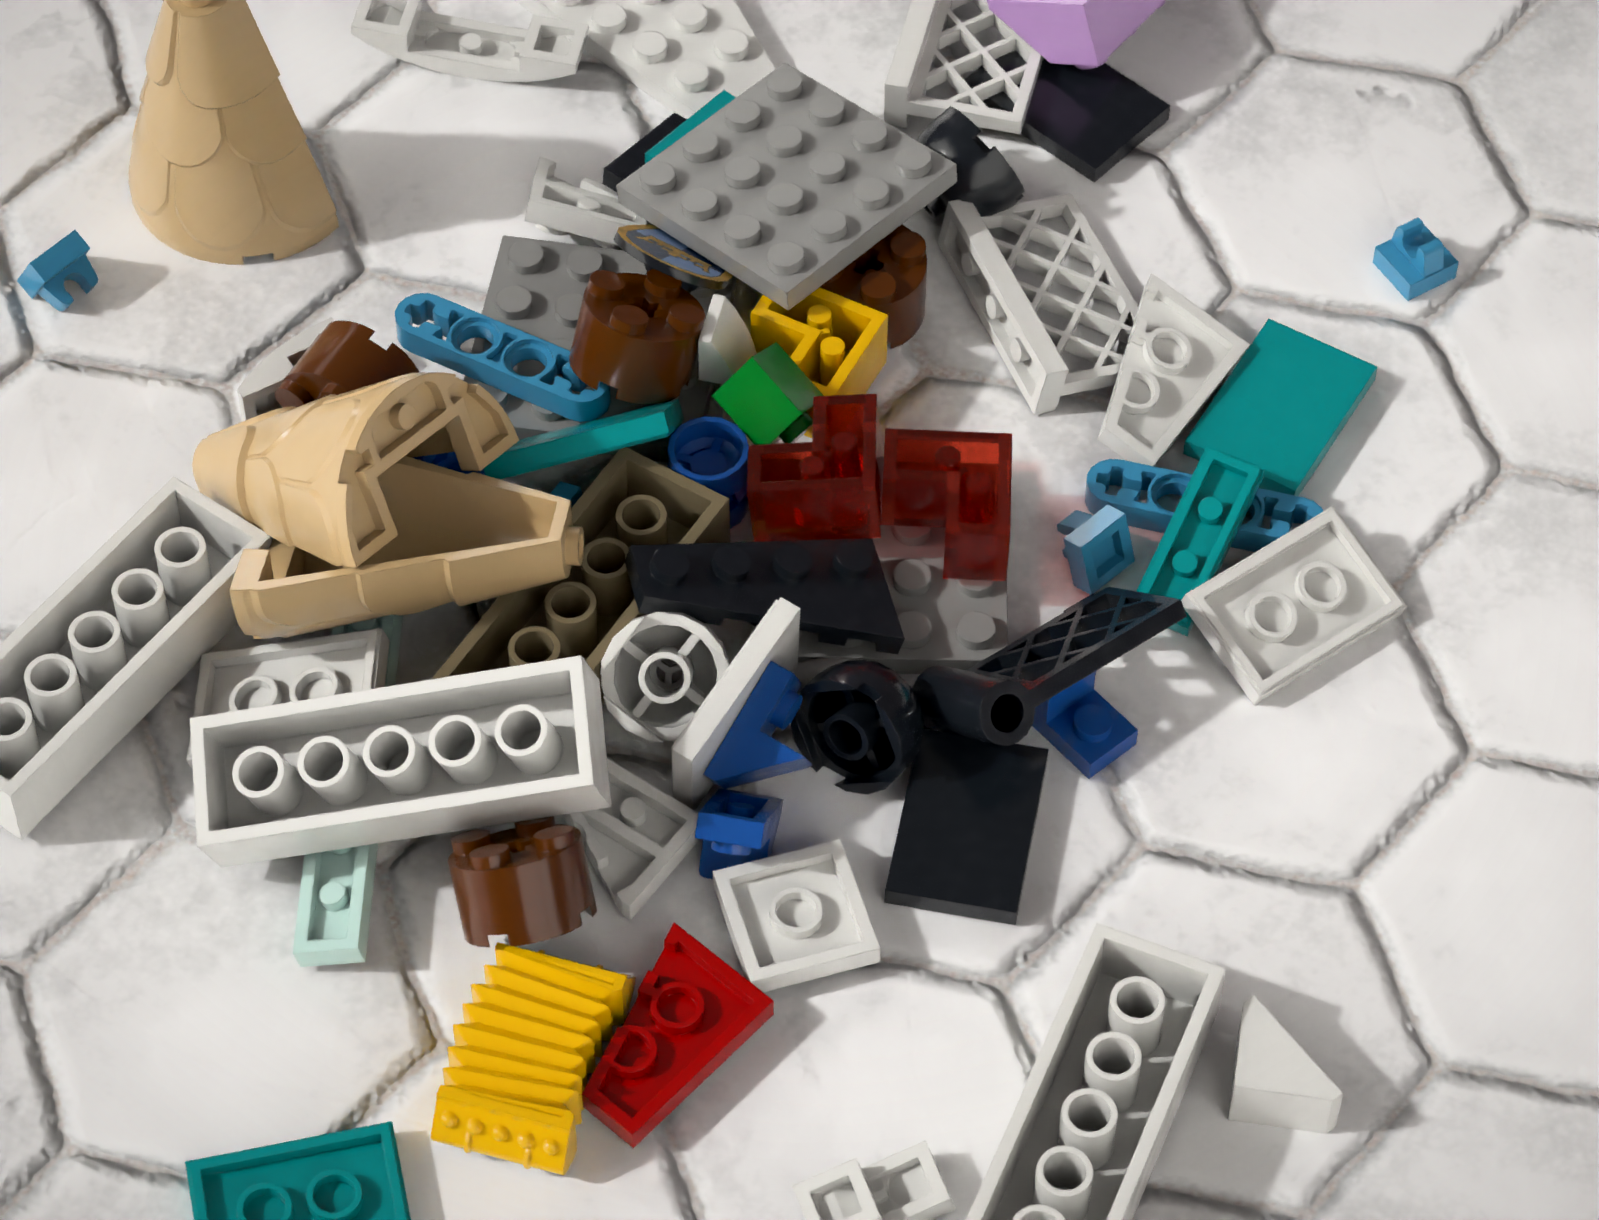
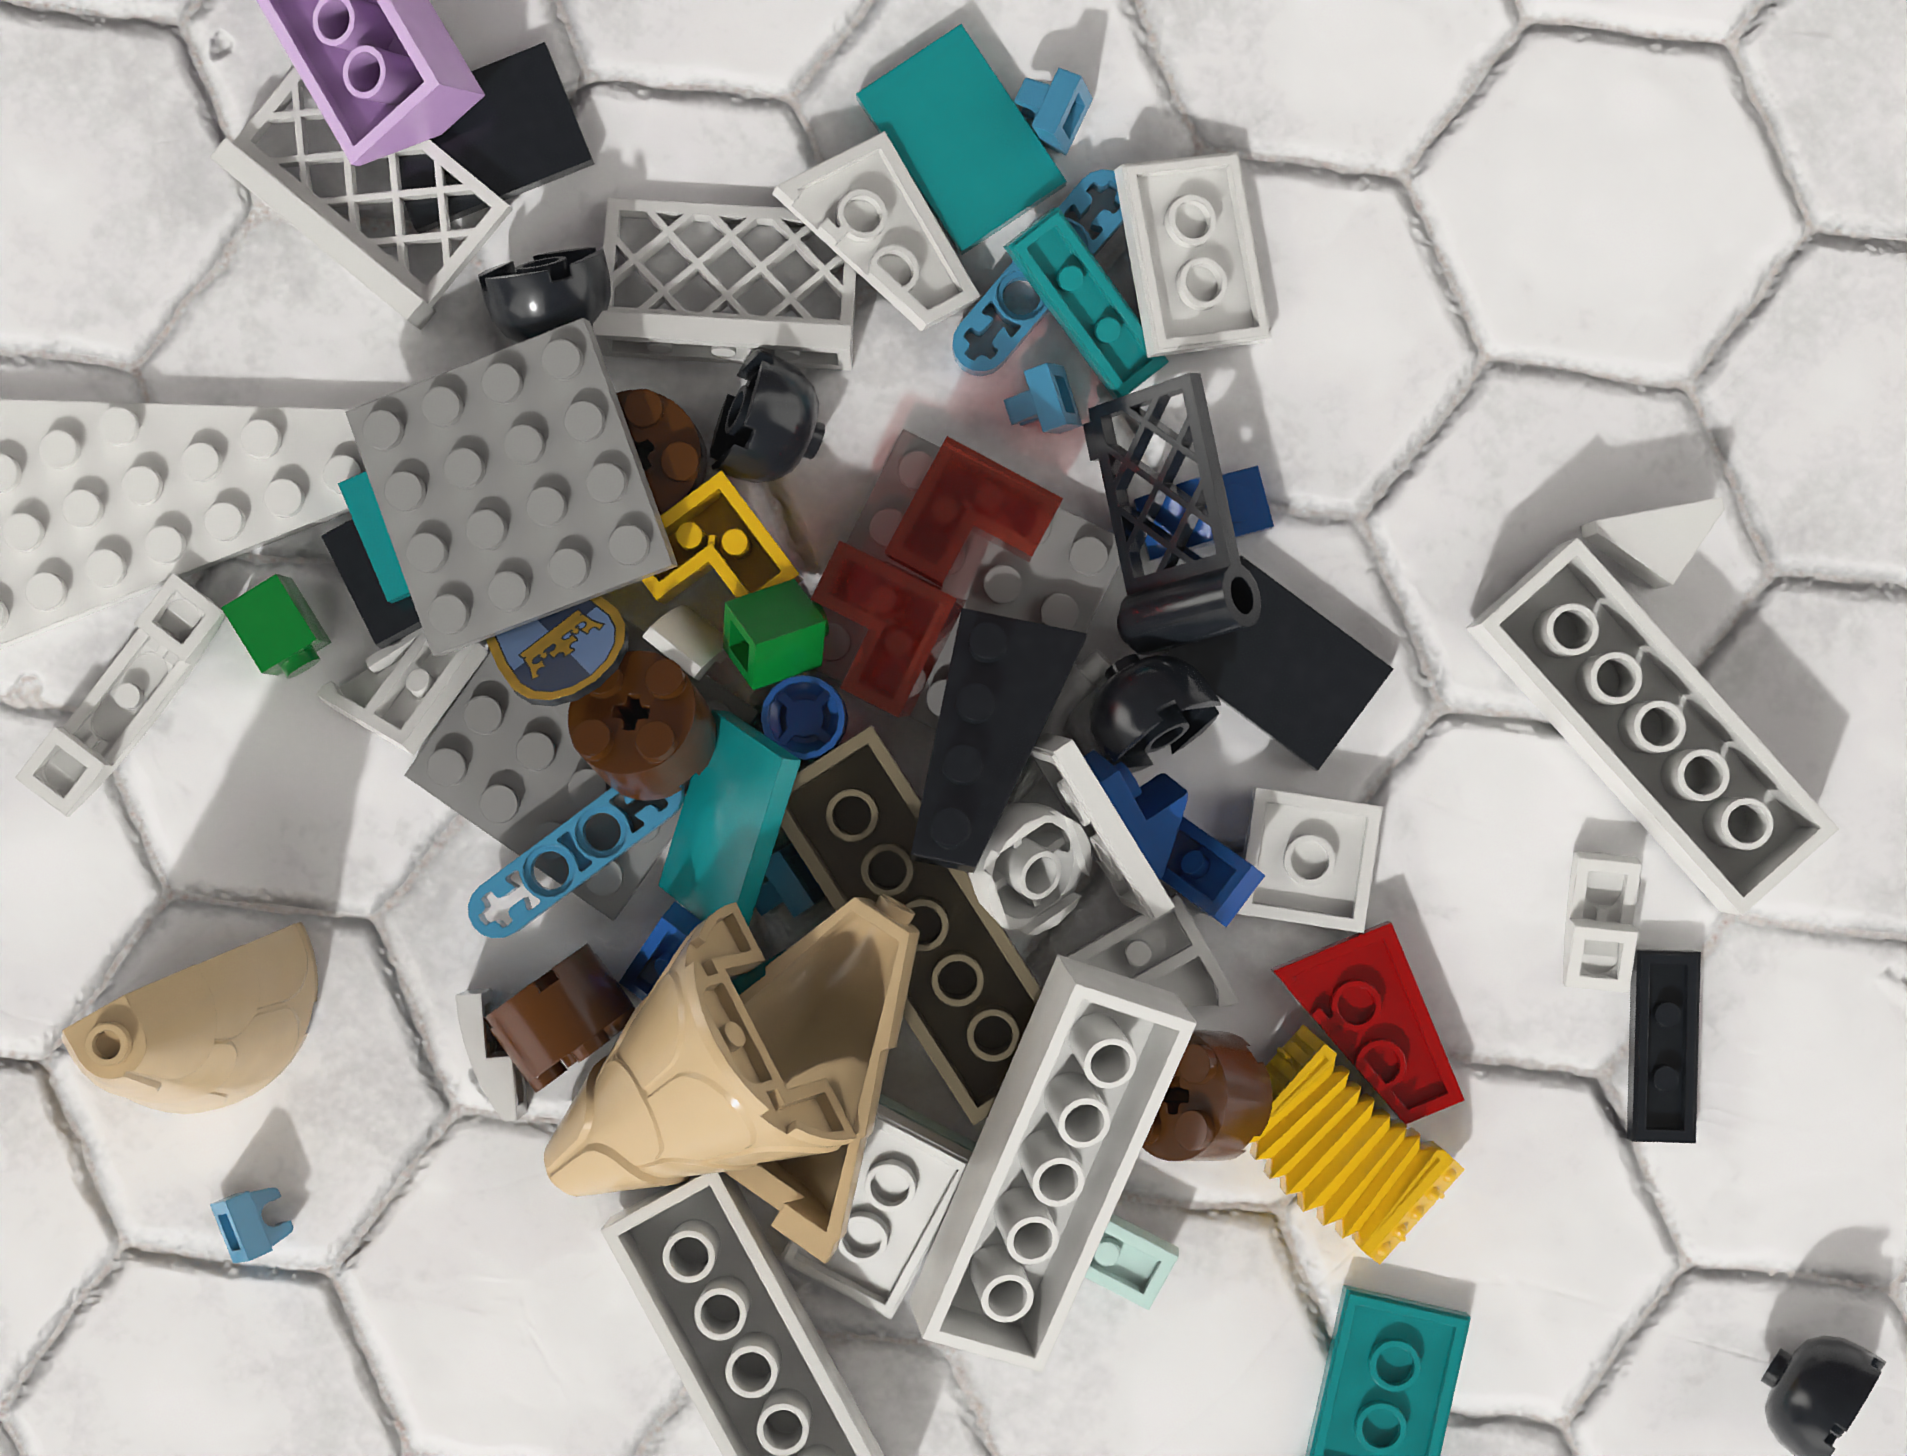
camera: 65 degrees left, 35 degrees up
none -> green brick [221,574,332,679]
none -> black cylinder [710,349,825,483]
none -> dark azure tile [1014,68,1093,156]

